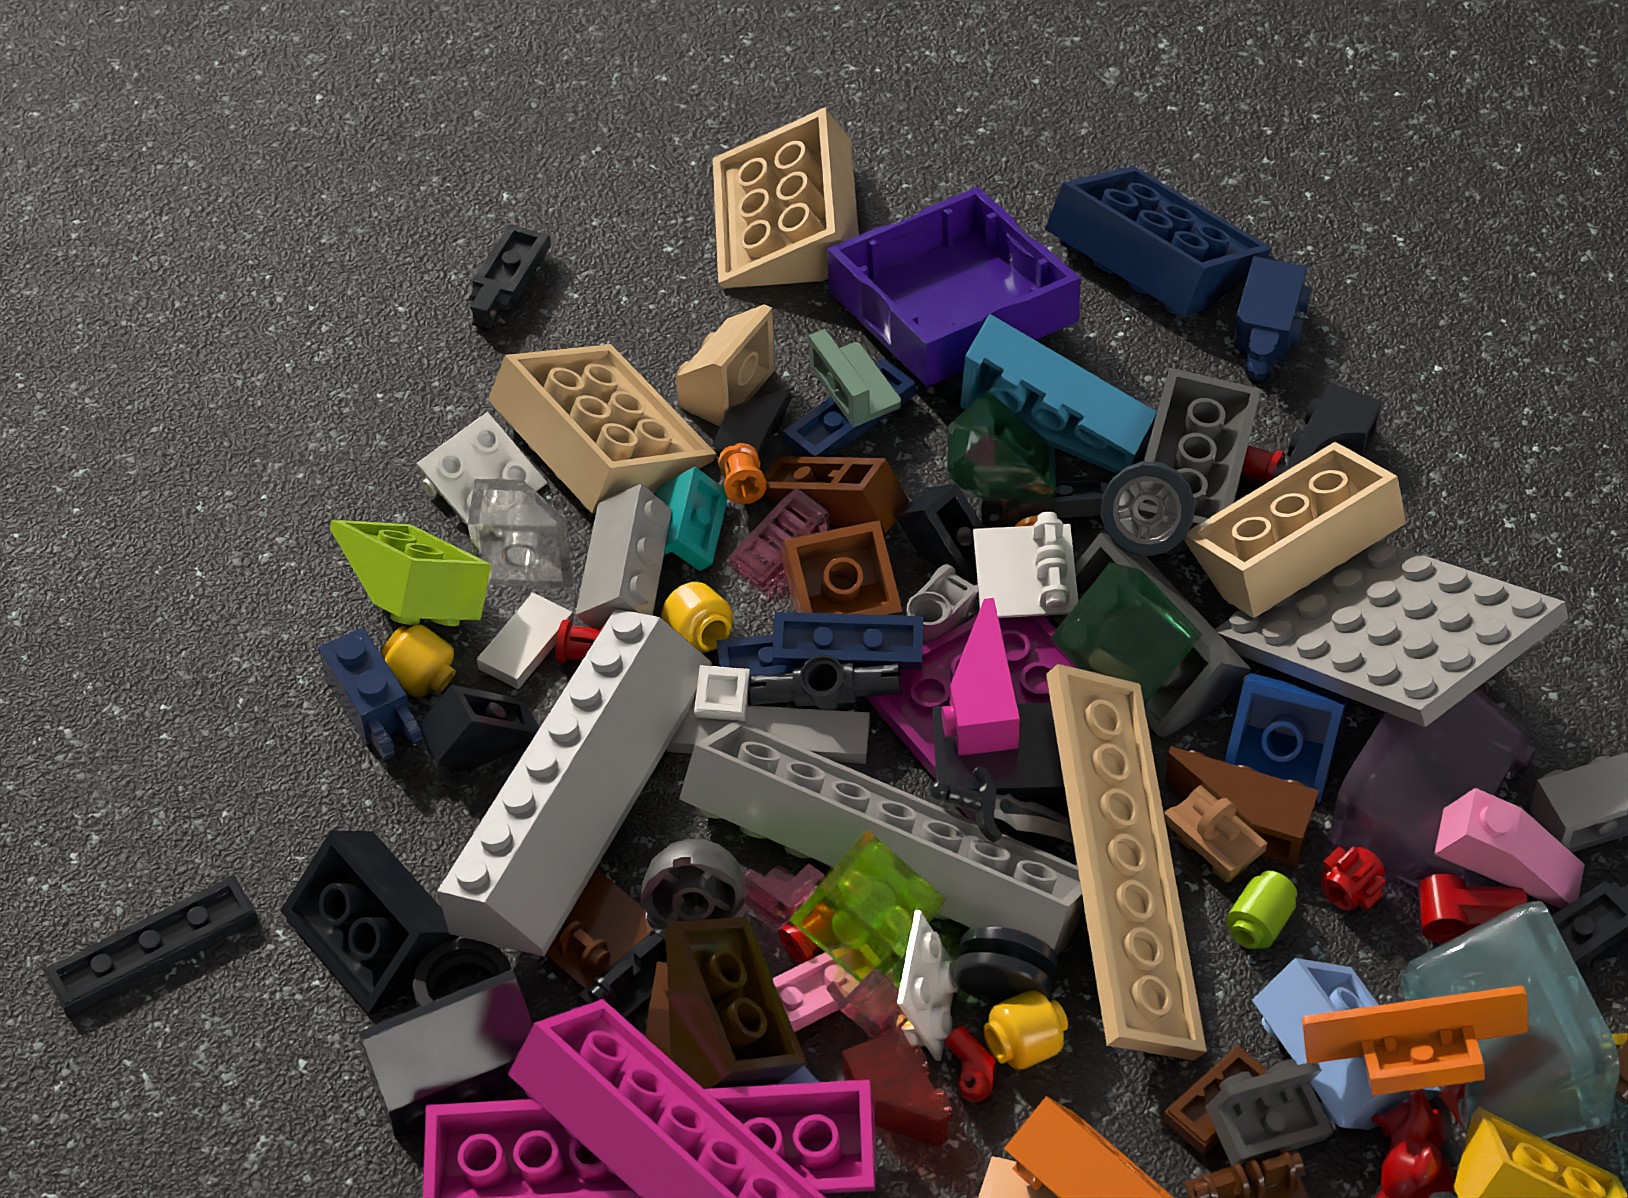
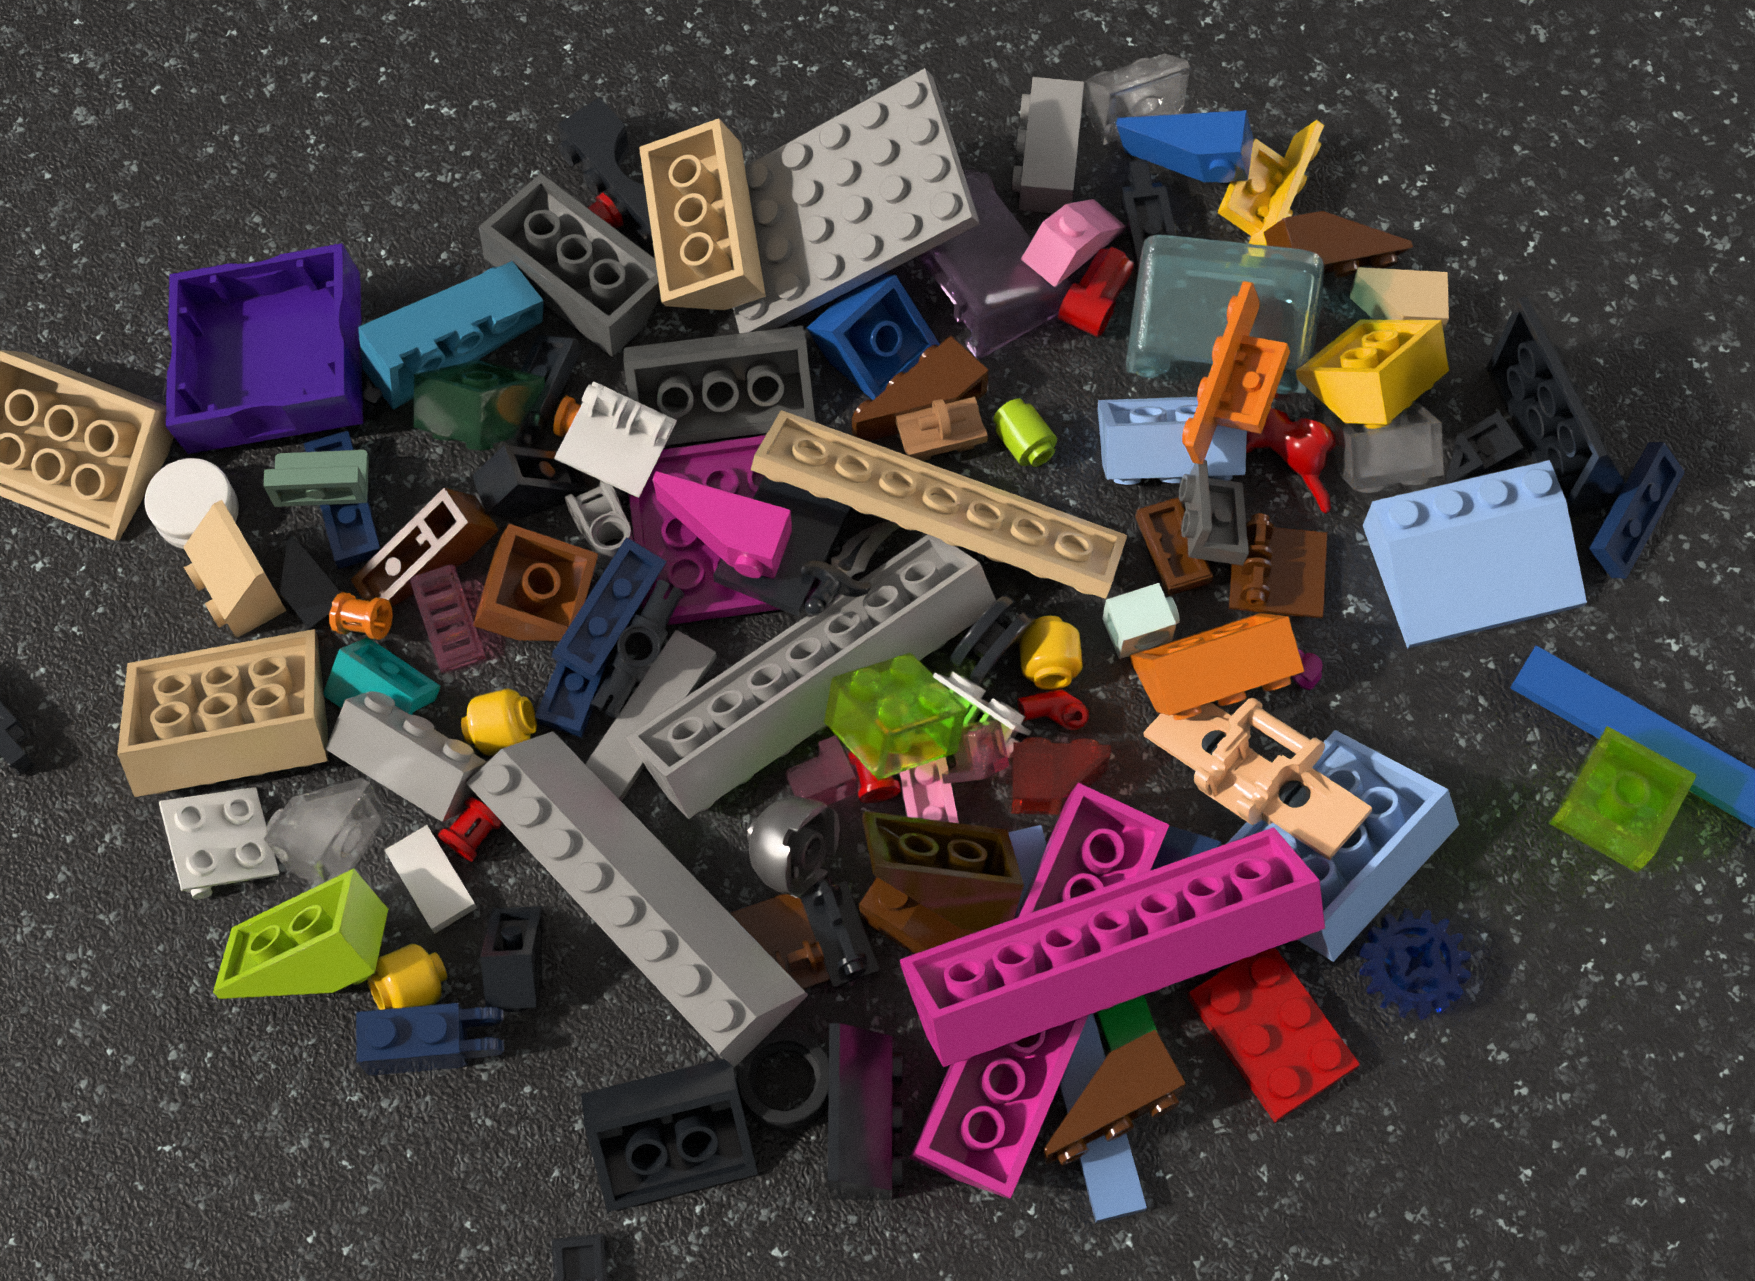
camera: 65 degrees left, 15 degrees up
white tile [694,665,750,722] -> none
dark blue slope [1045,166,1272,316] -> none
clear green slope [1050,562,1203,706] -> none
wheel [1101,461,1195,556] -> none
dark blue hinge [1233,256,1312,382] -> none
red gear [1320,846,1386,910] -> none
none -> white head [145,458,239,549]
none -> light aqua brick [1102,583,1180,659]

